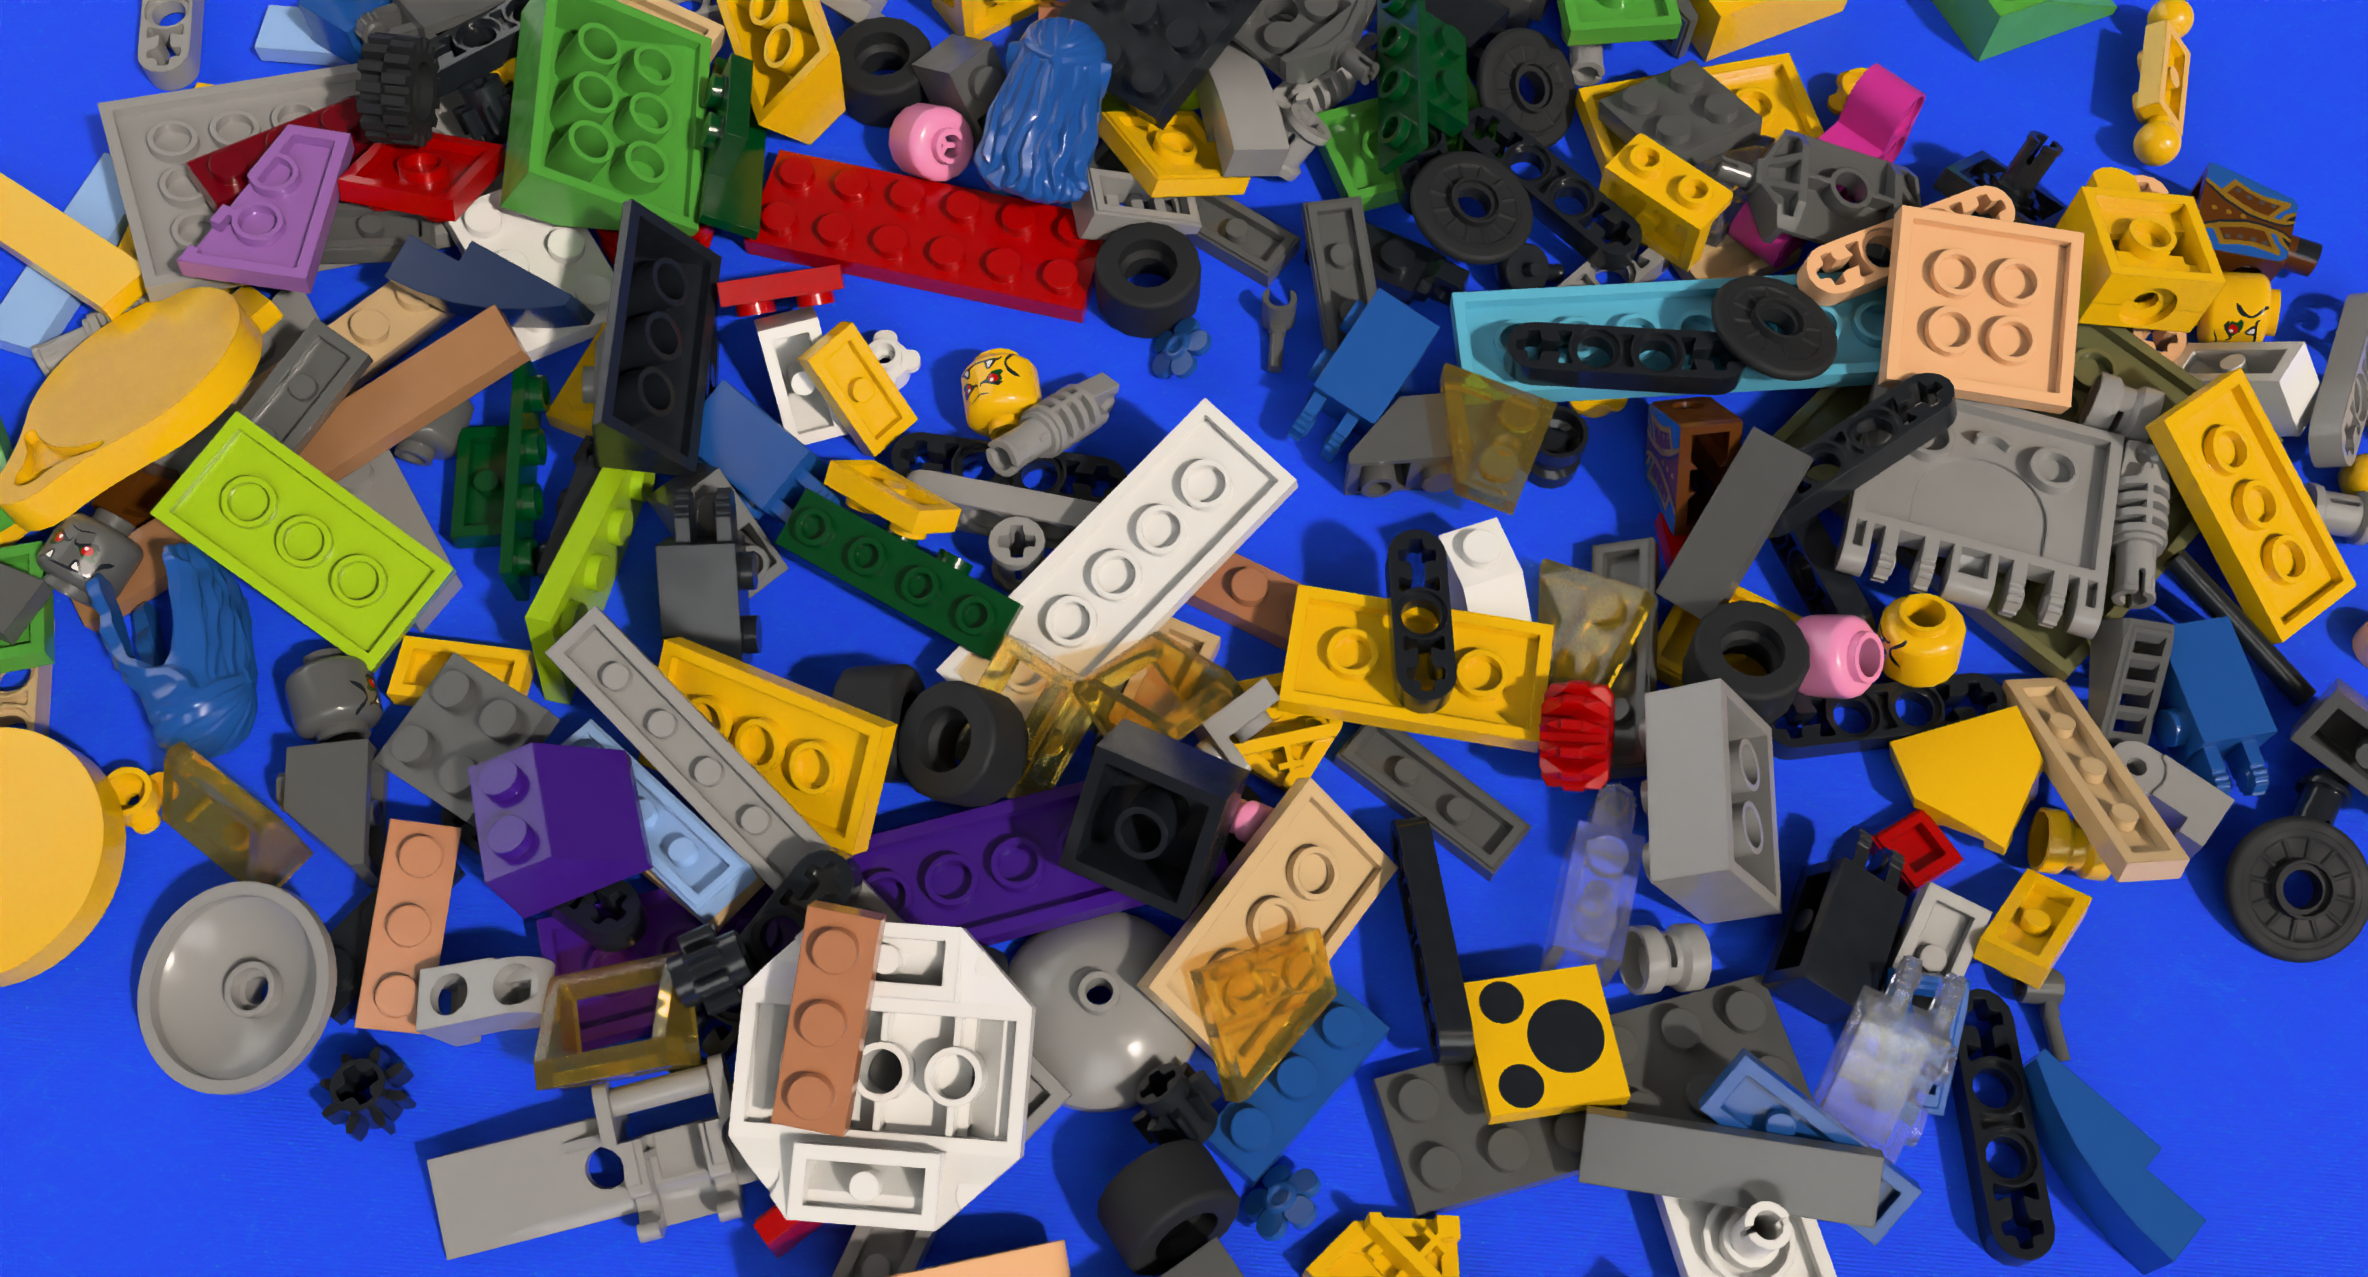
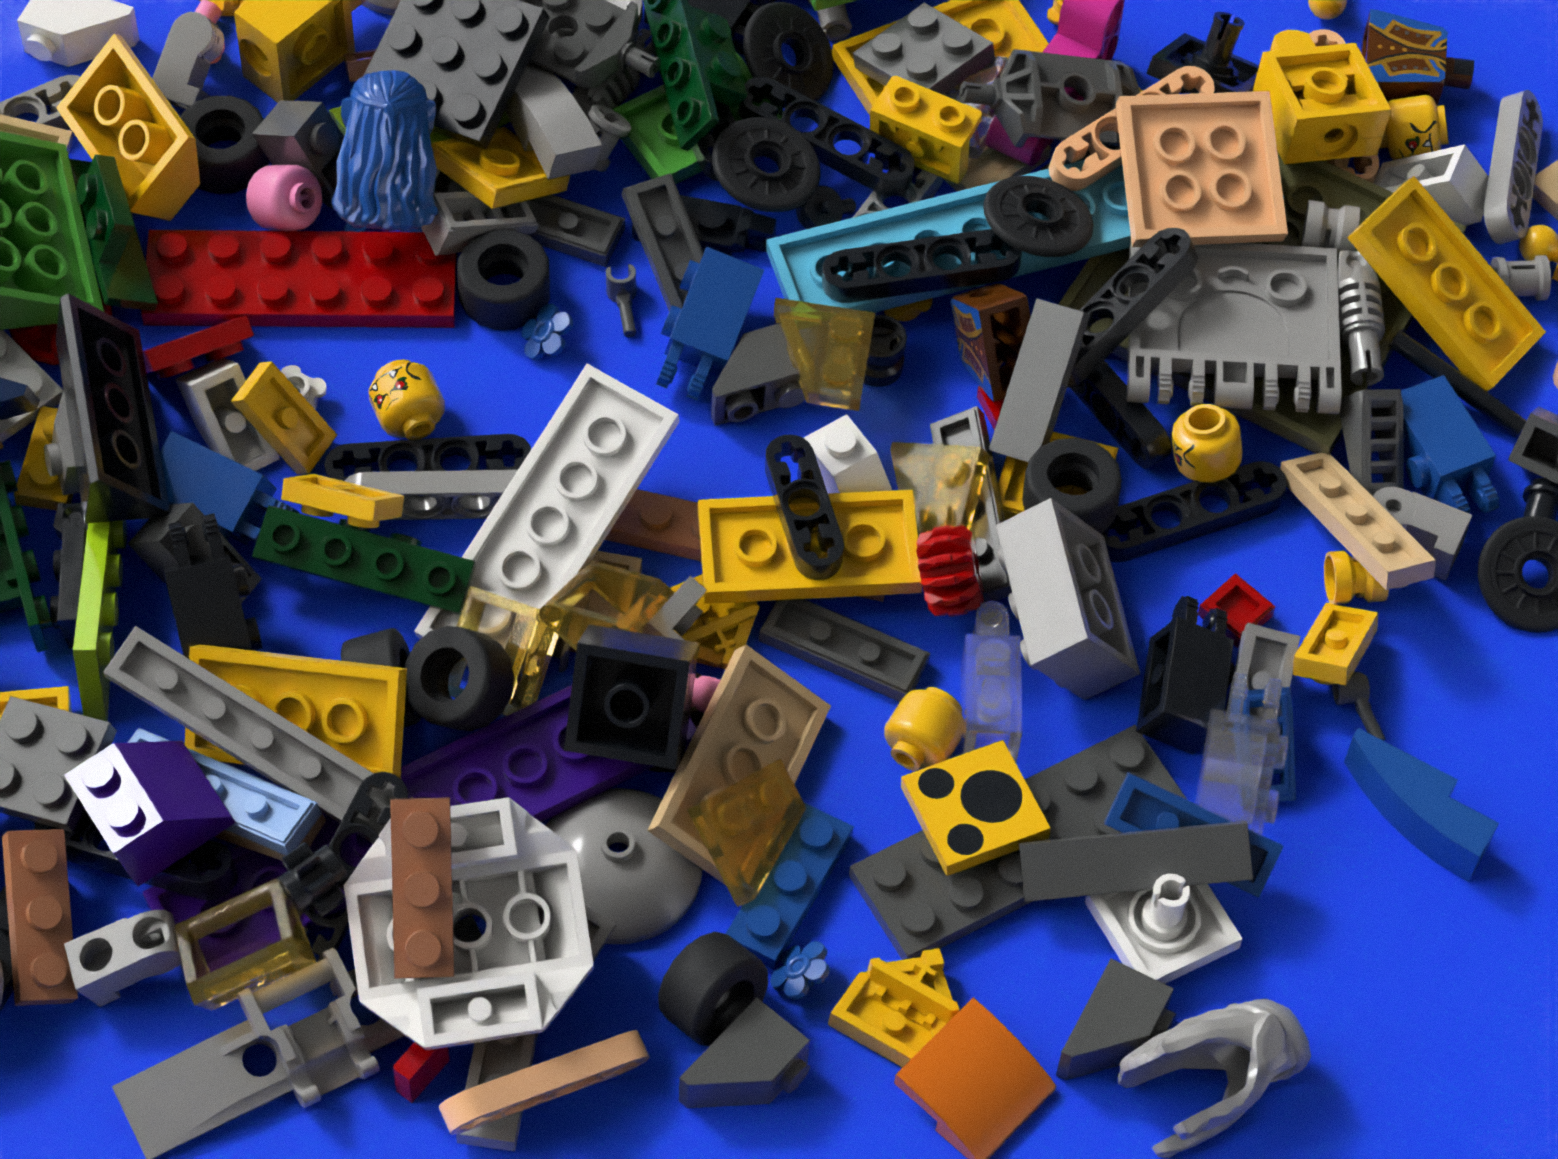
camera: 15 degrees left, 5 degrees down
black gear [320,1047,417,1142] -> none
light grey hinge [986,372,1120,477] -> none
light grey bush [988,516,1046,594] -> none
black gear [1131,1062,1222,1146] -> none
black beam [1390,816,1474,1066] -> none
light grey wheel [1618,923,1712,995] -> none
bright pink head [1796,614,1884,699] -> none
yellow slope [1889,705,2044,855] -> none
black beam [1951,989,2055,1267] -> none
none -> yellow head [884,687,966,771]

